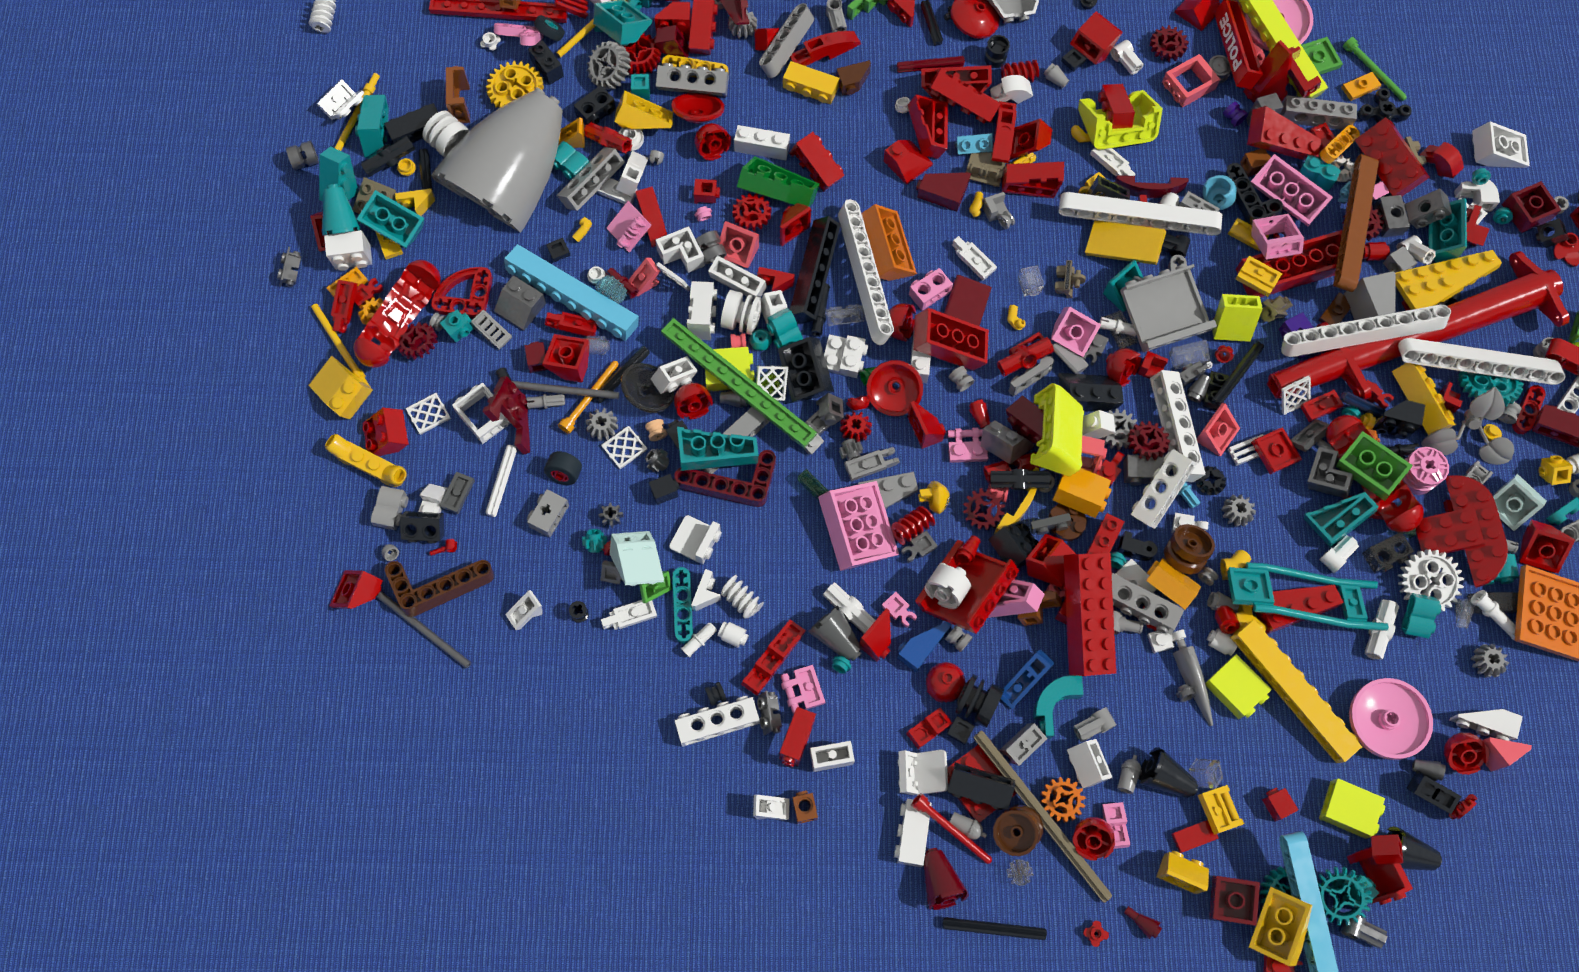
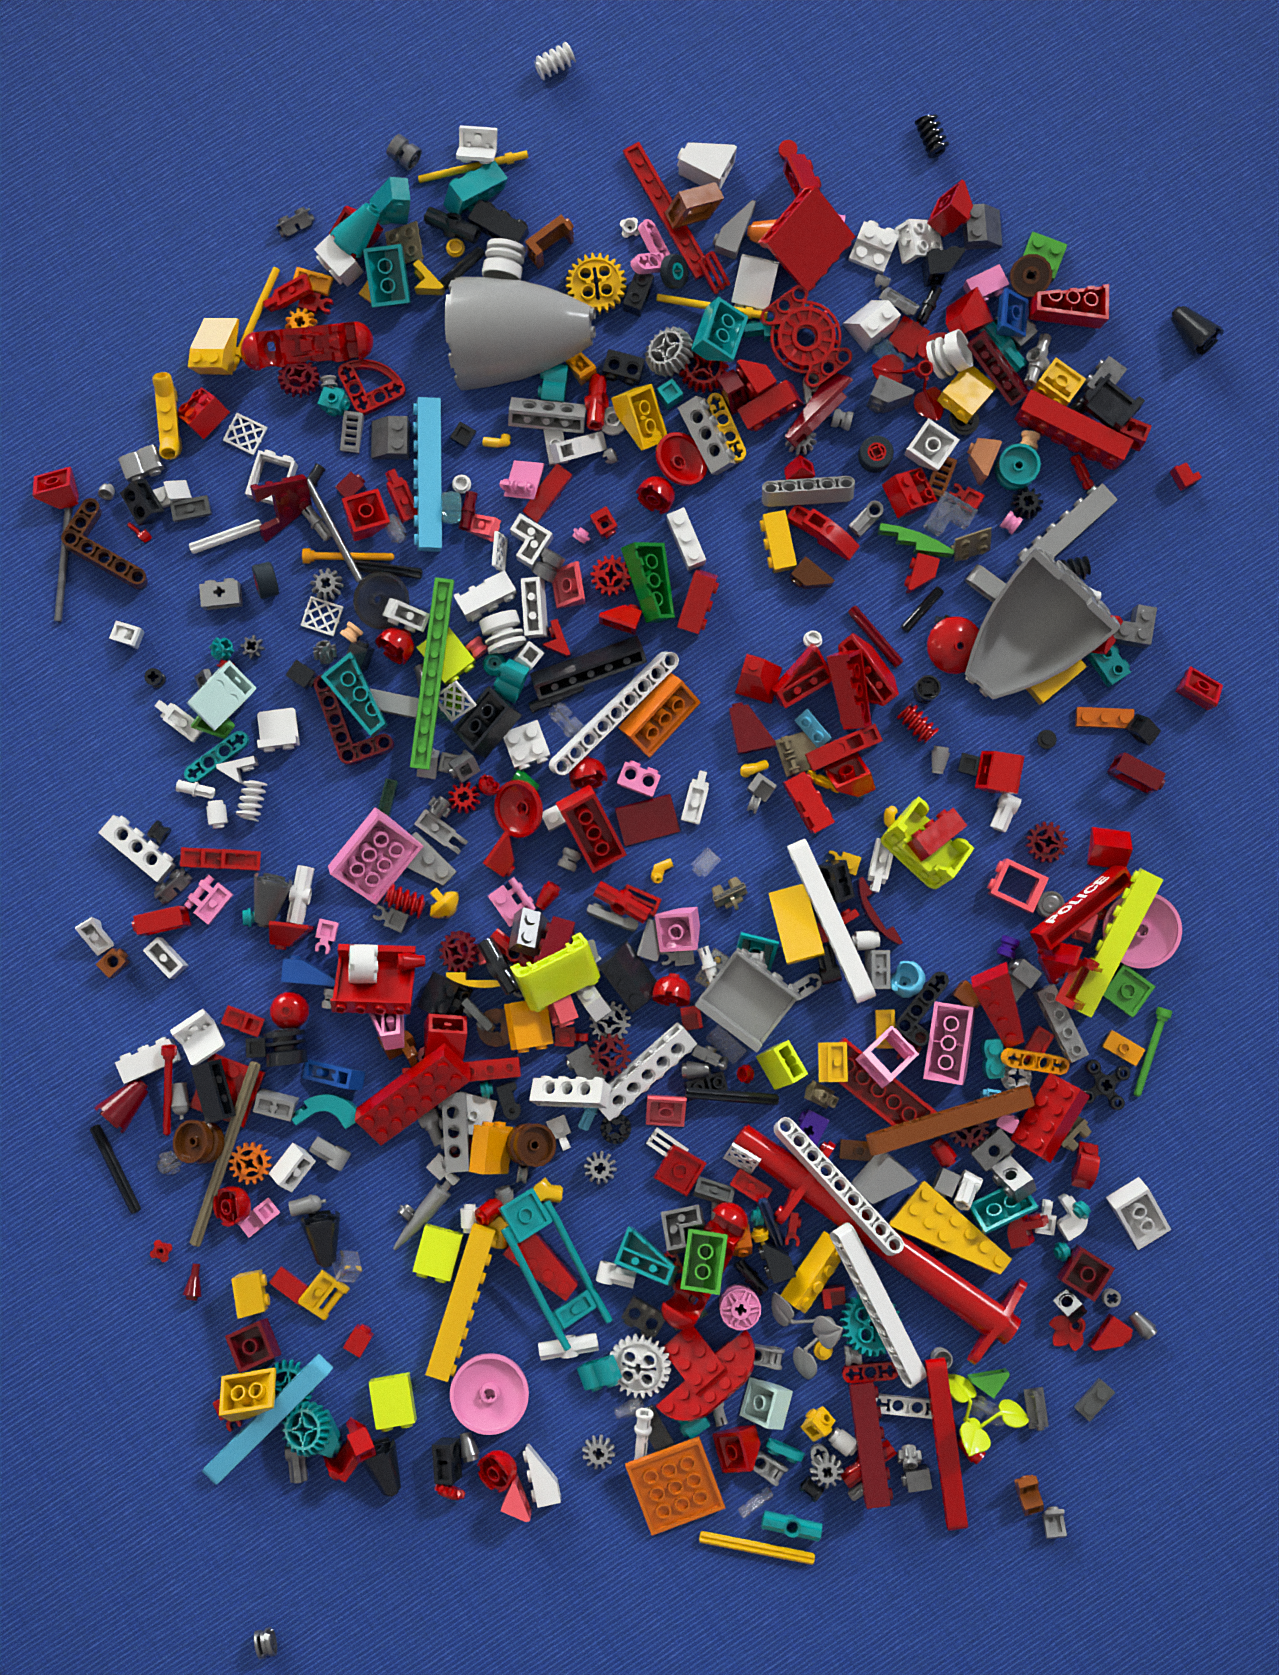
camera: 55 degrees right, 15 degrees up
white brick [990,75,1033,104] -> none

